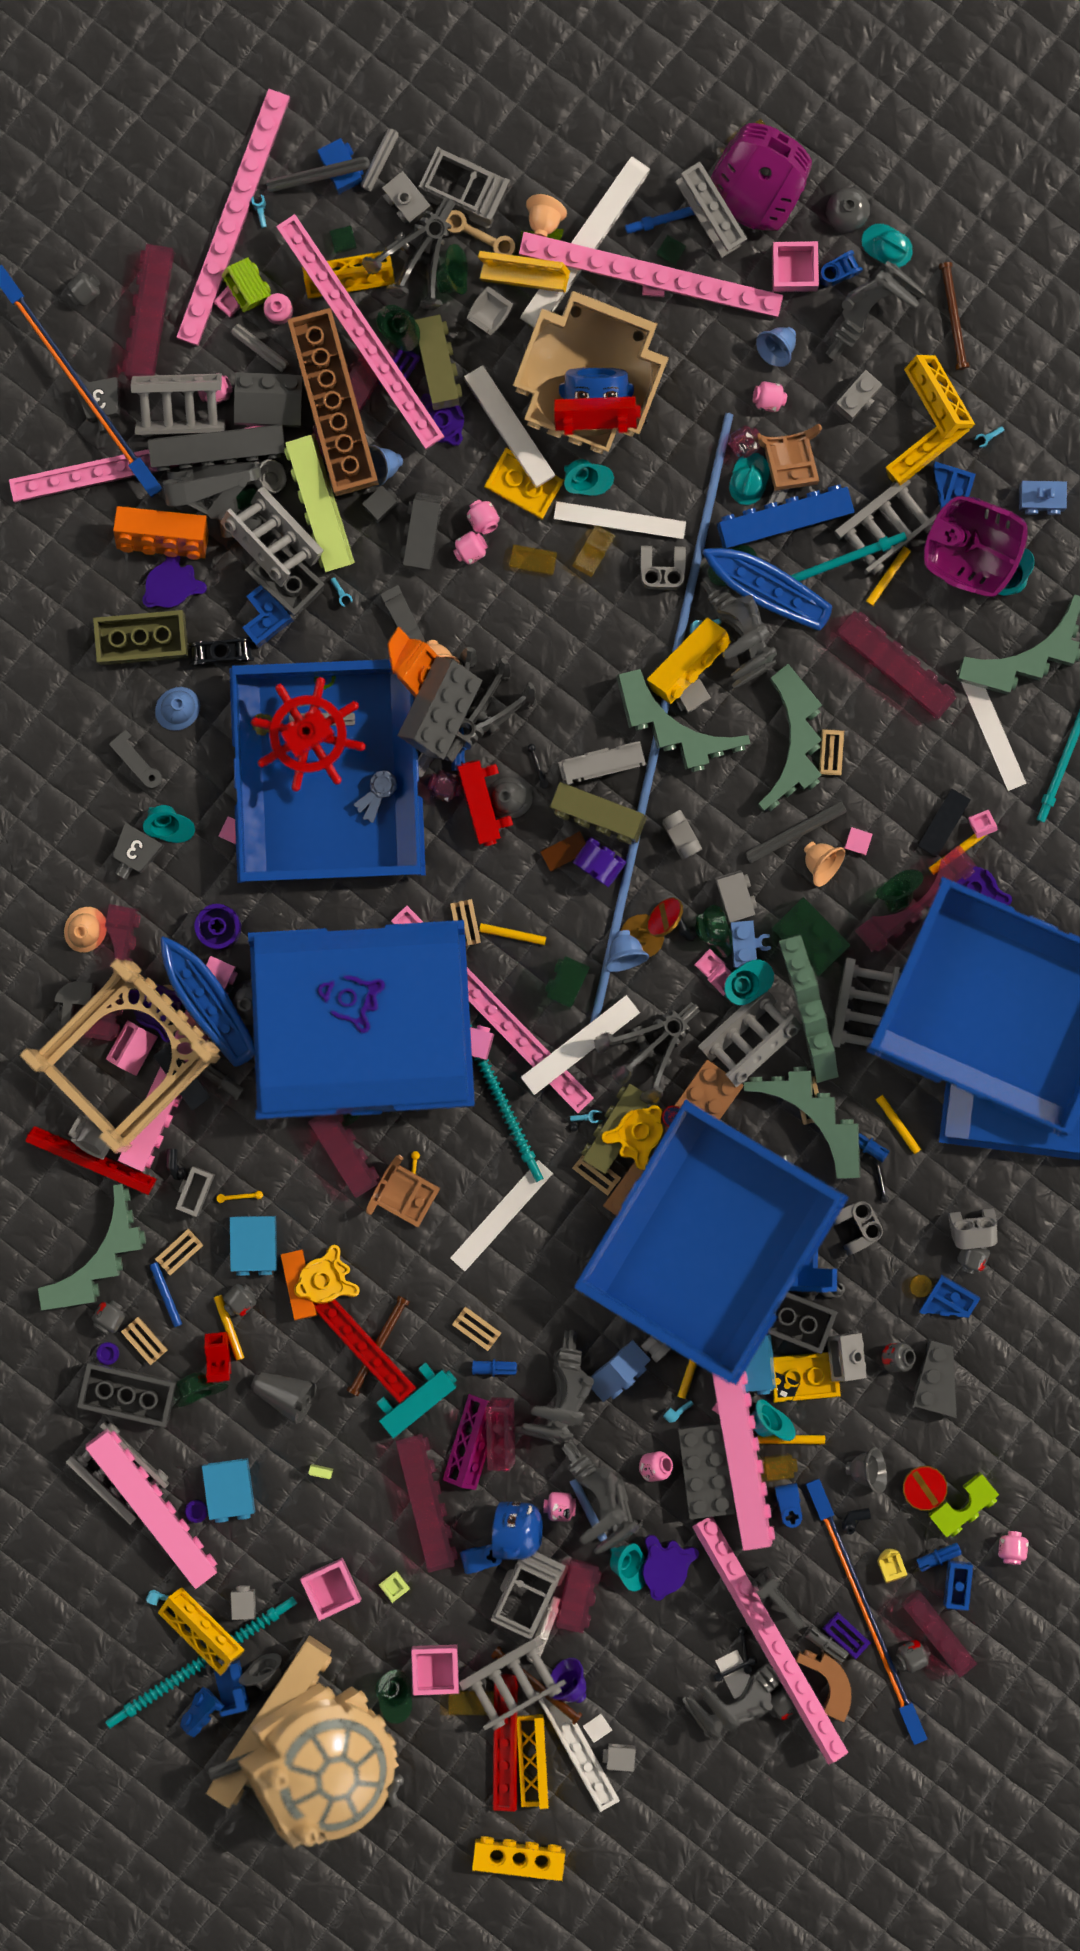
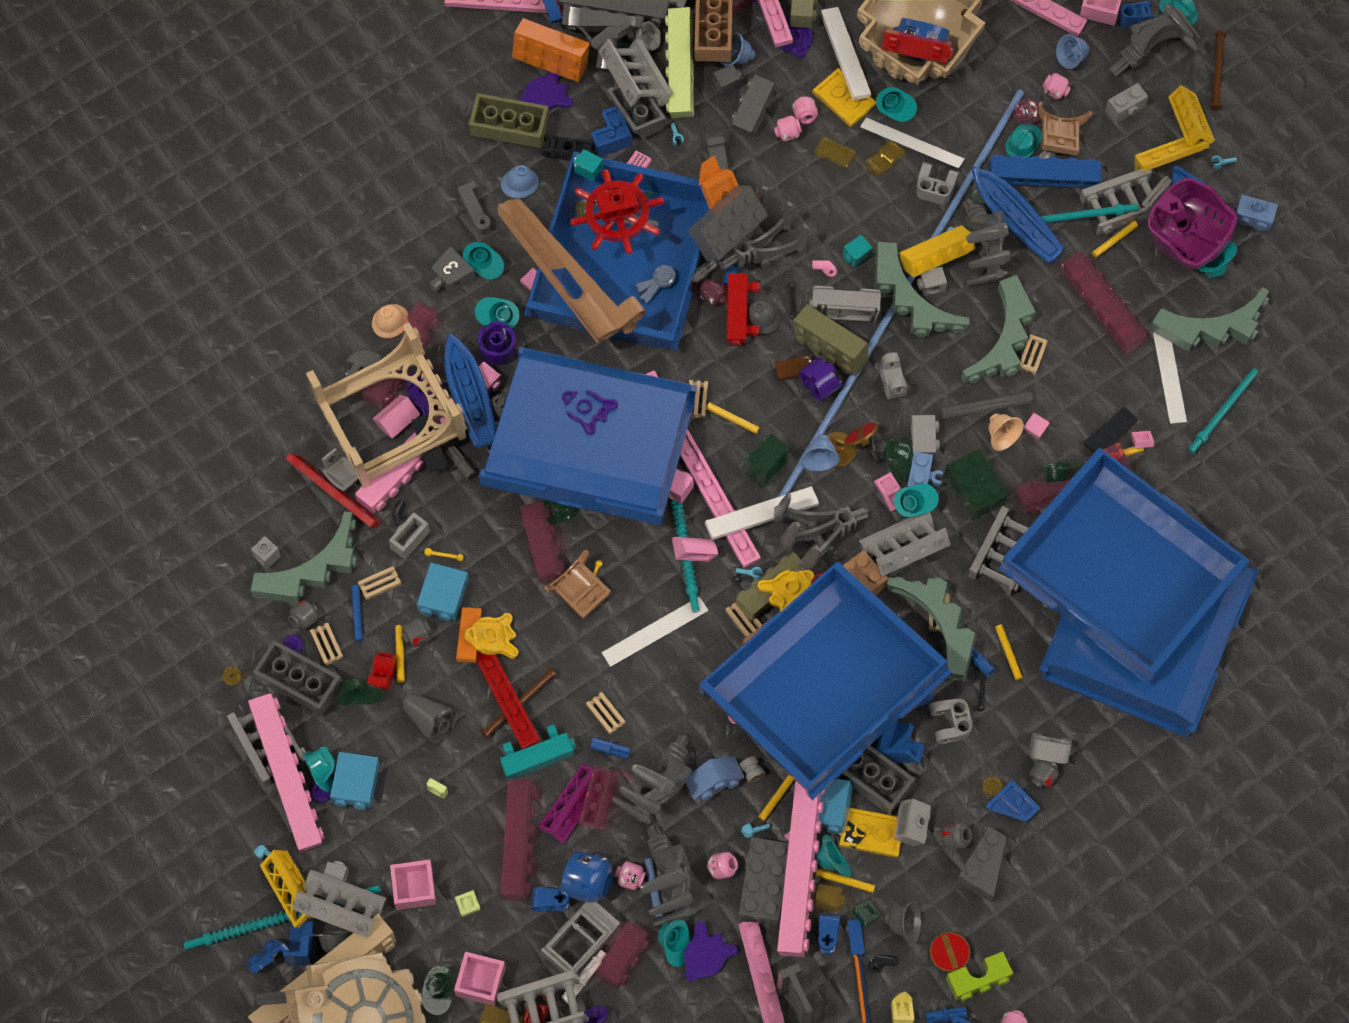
camera: 15 degrees right, 20 degrees down
sand green arch [779,935,838,1083] -> none
none -> clear yellow plate [222,667,241,685]
none -> light grey brick [251,536,281,569]
none -> light grey fence [292,870,386,938]
none -> teal piece [304,747,336,792]
none -> teal piece [475,297,519,328]
none -> medium nougat panel [498,198,646,343]
none -> teal brick [573,149,603,182]
none -> bright pink tile [627,150,652,168]
none -> bright pink brick [672,537,718,562]
none -> bright pink arm [812,260,837,277]
none -> teal brick [843,235,873,268]
none -> clear green tile [852,899,881,927]
none -> light grey axle [1142,176,1172,209]

